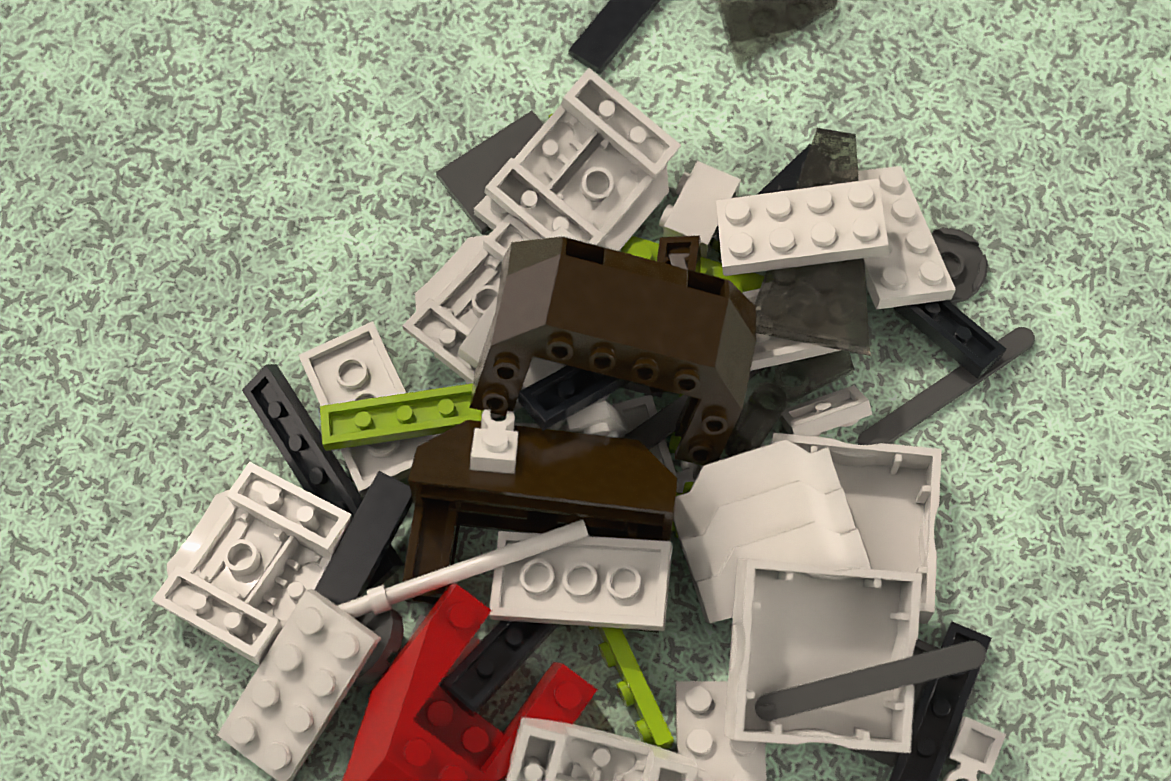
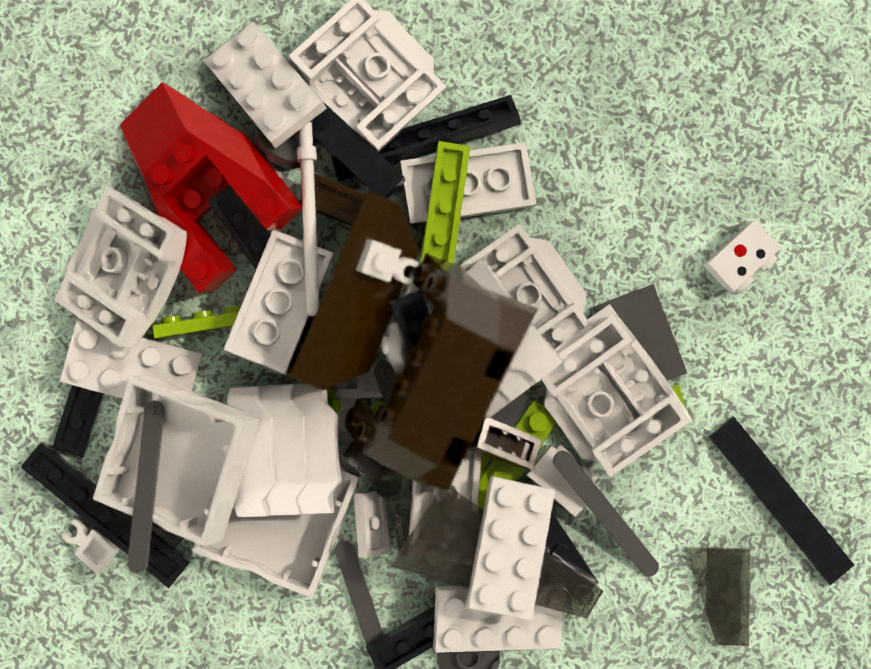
camera: 110 degrees right, 20 degrees up
none -> dark grey piece [553,450,659,577]
none -> white brick [703,220,781,292]

